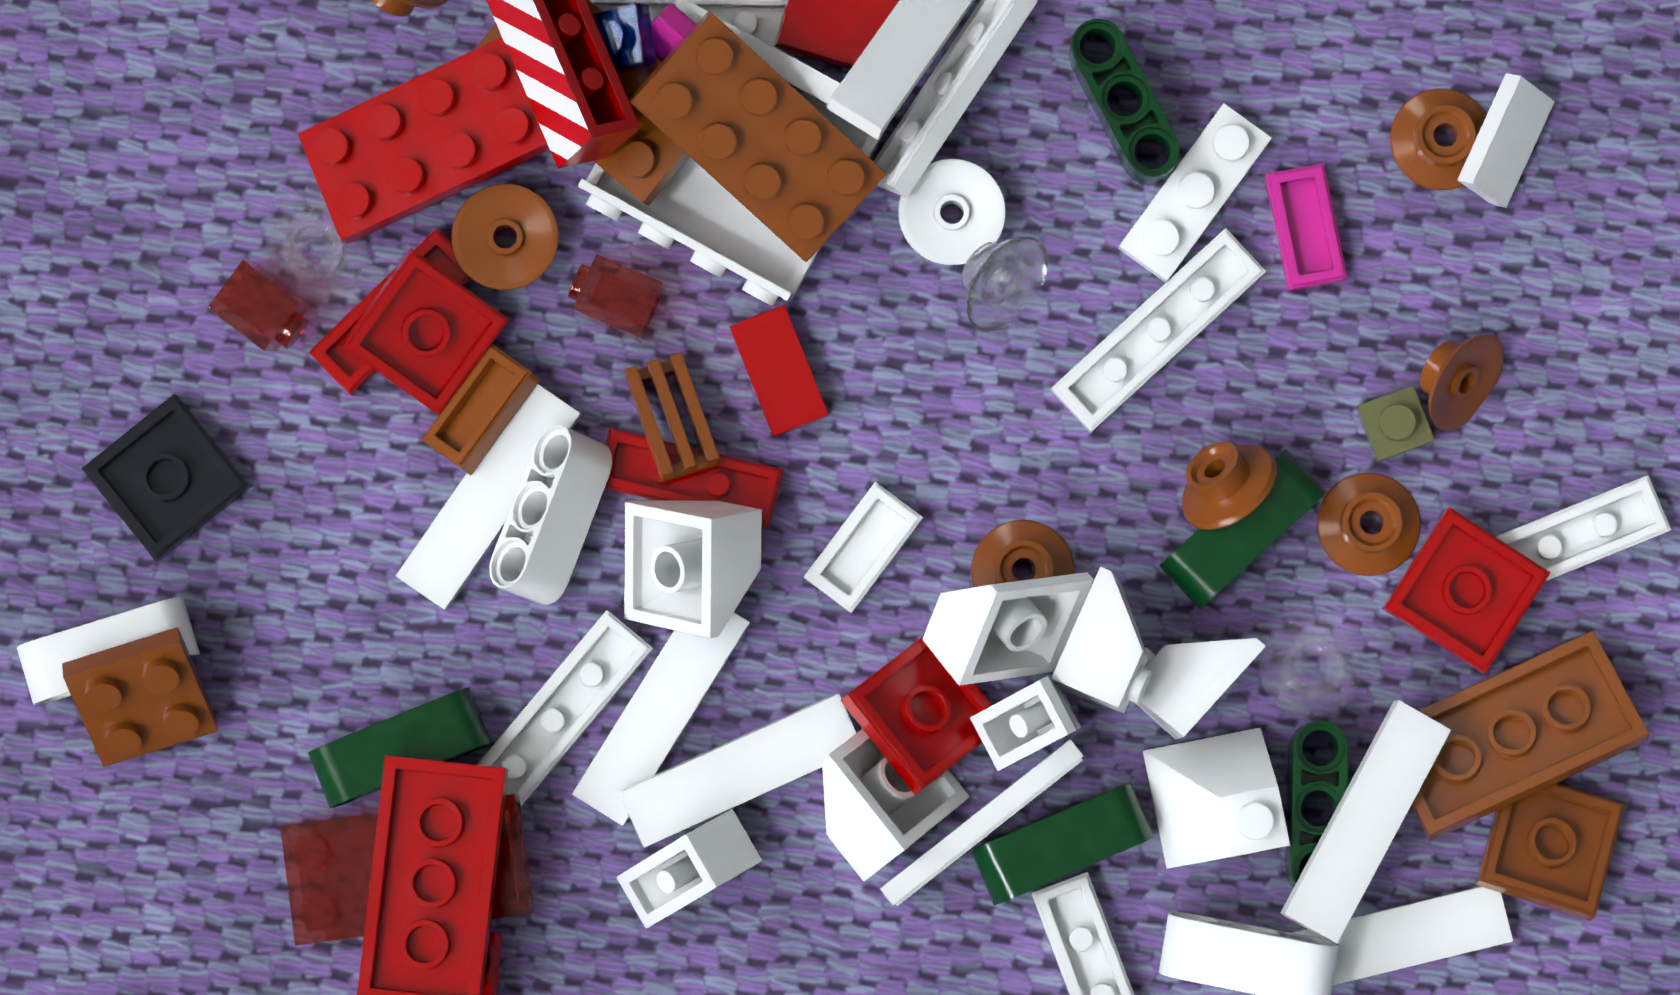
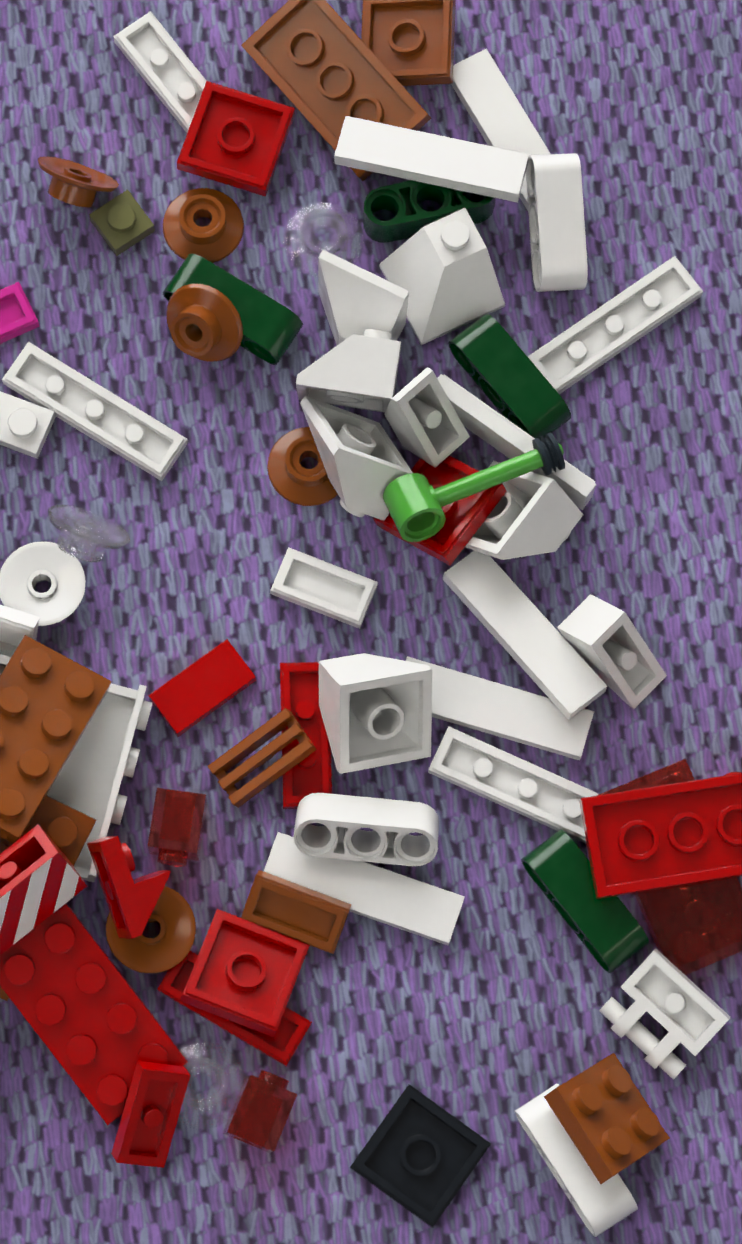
camera: 115 degrees left, 10 degrees down
none -> red slope [87,836,171,939]
none -> red plate [111,1061,191,1168]
none -> bright green piece [383,432,565,542]
none -> white plate [599,948,730,1080]

